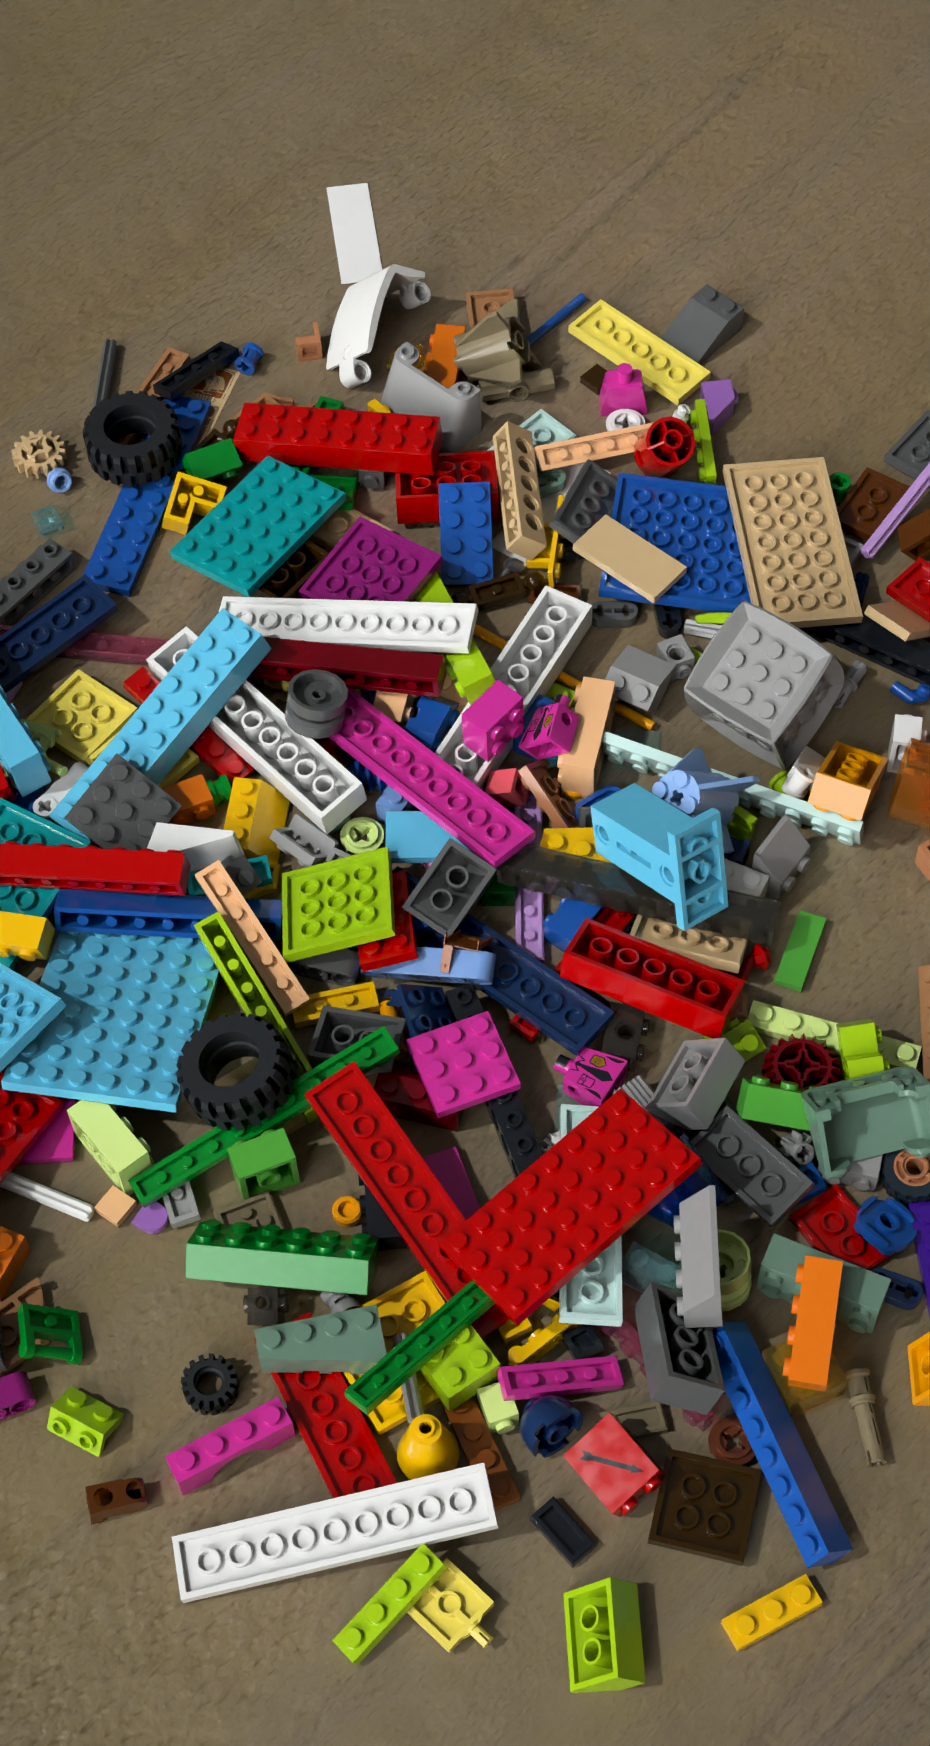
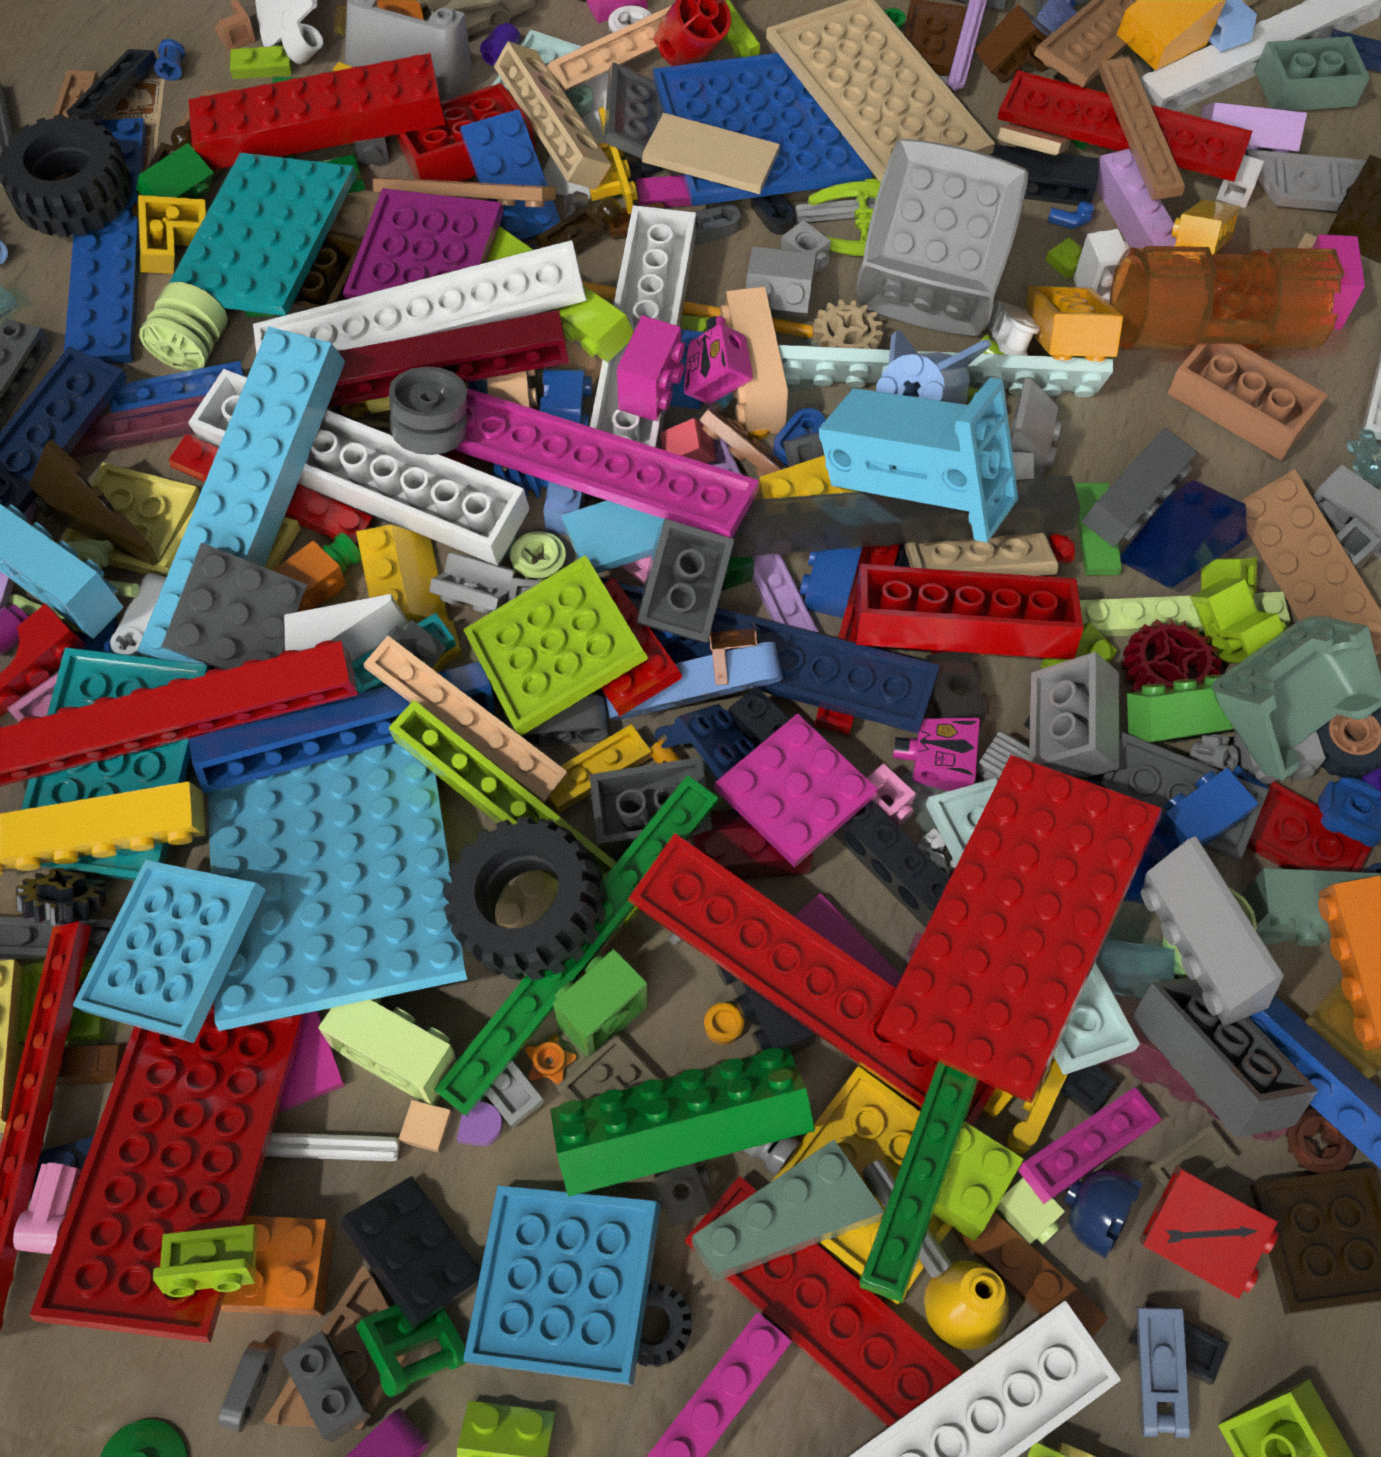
camera: 25 degrees left, 5 degrees up
none -> dark brown wedge [29,439,159,566]
none -> blue plate [110,361,245,420]
none -> yellowish green wheel [139,282,228,371]
none -> lime plate [230,46,292,79]
none -> black plate [340,1176,481,1328]
none -> medium nougat plate [373,178,556,207]
none -> dark azure plate [463,1185,661,1386]
none -> dark purple brick [480,23,521,66]
none -> orange plate [525,1034,577,1085]
none -> dark pink tile [636,175,691,207]
none -> tan gear [812,300,883,349]
none -> bright pink brick [867,763,916,826]
none -> lime plate [1045,237,1083,279]
none -> dark grey brick [1081,427,1197,548]
none -> clear blue slope [1120,480,1247,589]
none -> sand blue plate [1136,1307,1190,1438]
none -> blue brick [1160,767,1259,848]
none -> lime panel [1201,557,1257,592]

